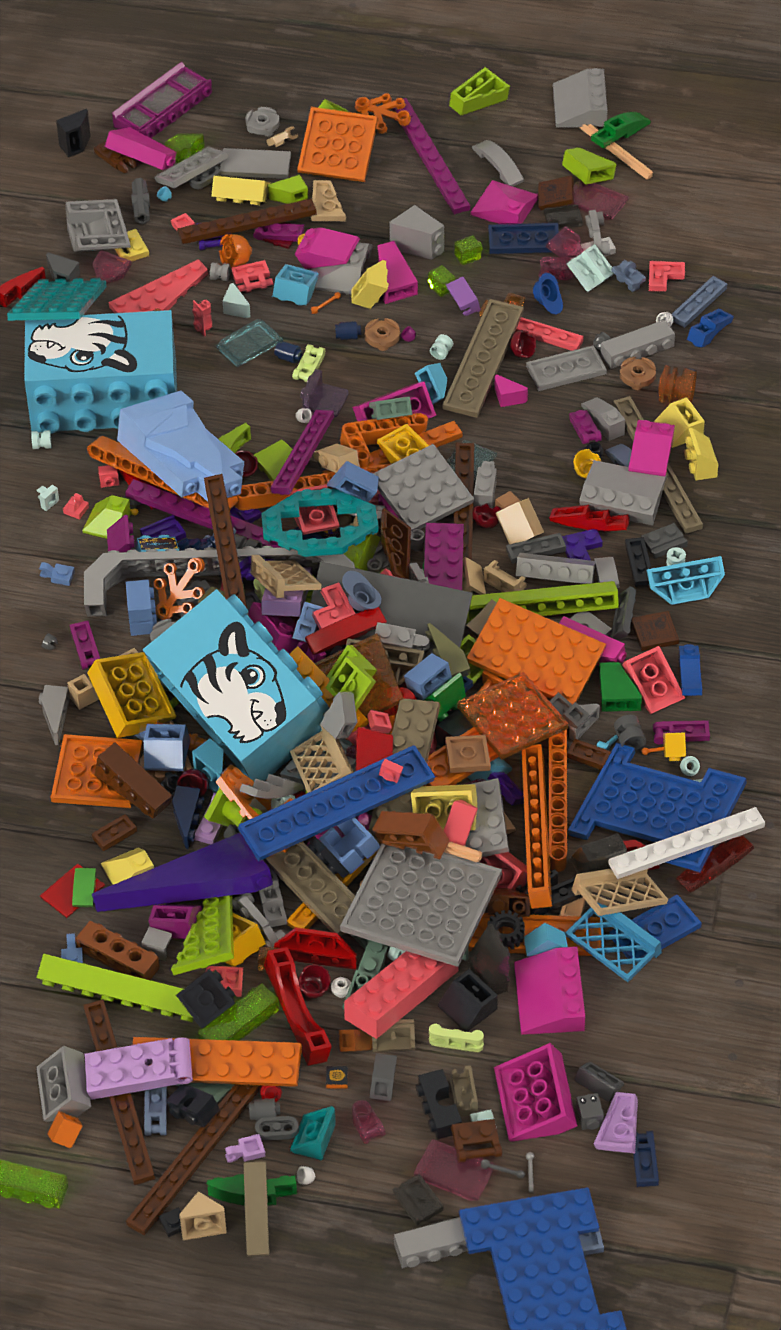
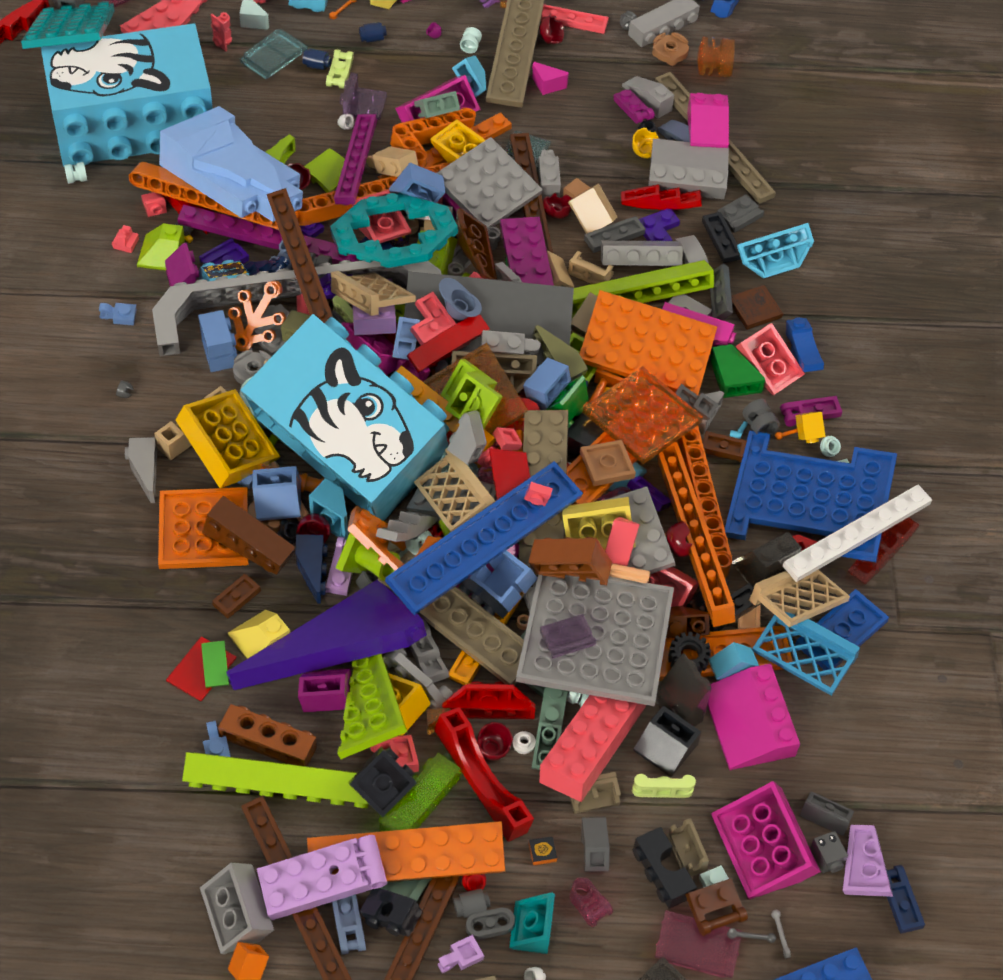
camera: 15 degrees left, 5 degrees up
light aqua tile [37,485,59,511] -> none
magenta plate [69,621,100,670] -> none
light grey panel [141,927,172,961] -> none
dark orange panel [339,1029,373,1051] -> none
medium nougat plate [365,318,400,351] -> none
light grey tile [526,345,607,391] -> none
light yellow slope [654,397,705,448] -> none
light aqua wheel [666,547,686,566] -> none
light yellow slope [684,428,718,480] -> none
none -> clear purple plate [540,614,596,659]
none -> dark red hair [666,521,692,557]

